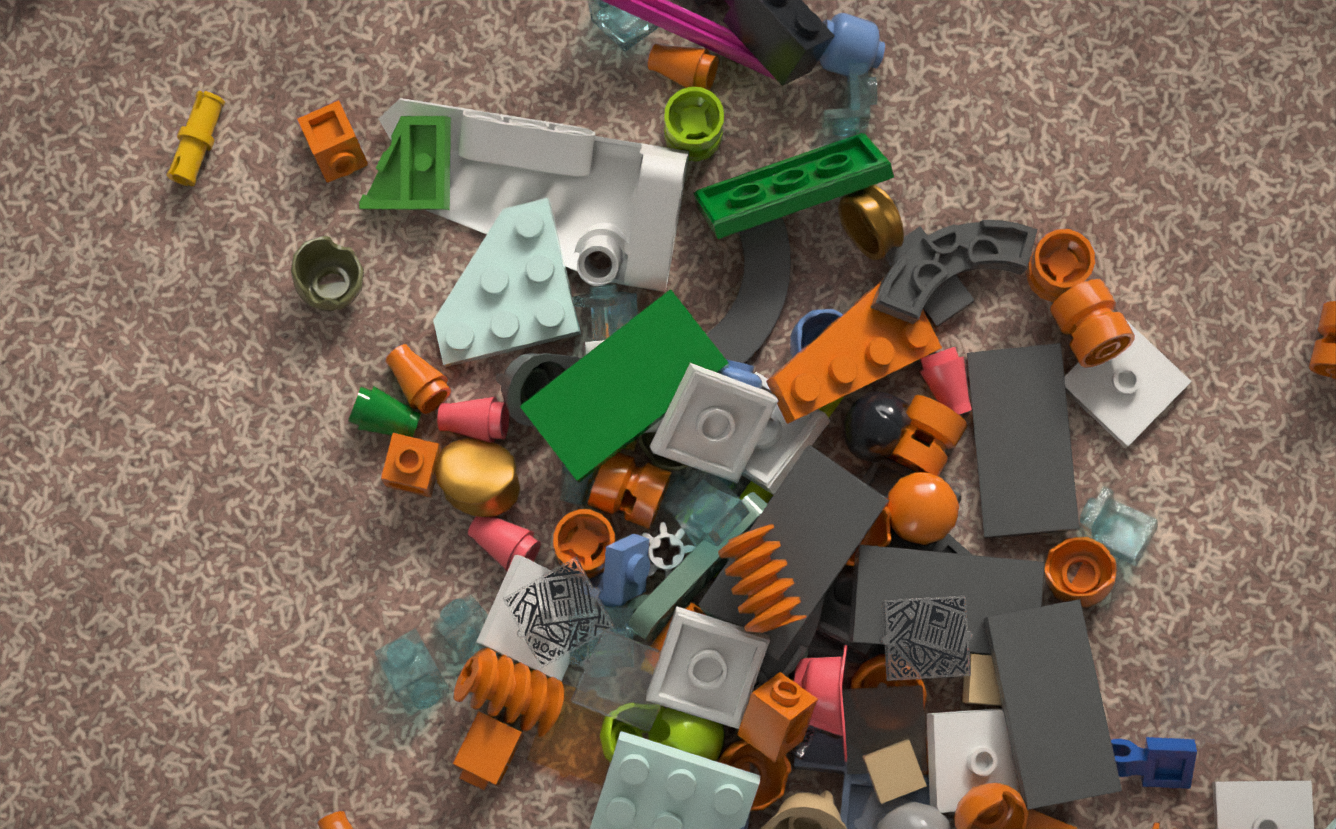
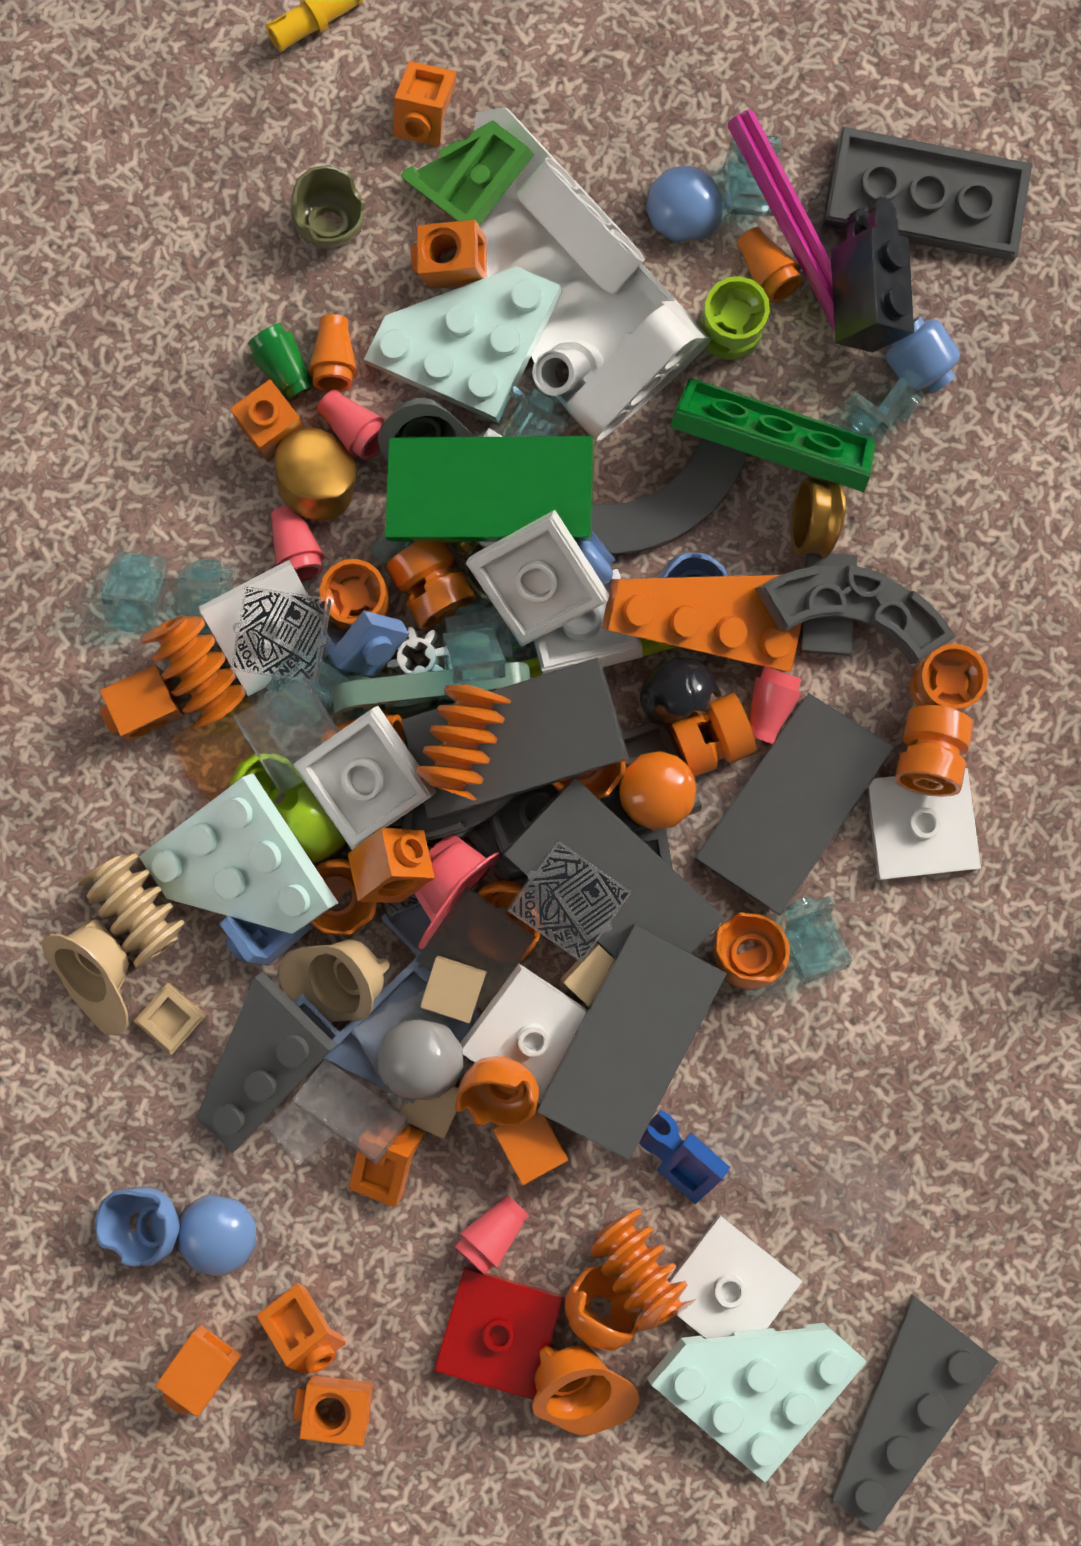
camera: 40 degrees right, 5 degrees up
none -> orange brick [410,220,487,288]
none -> medium blue hair [645,166,724,243]

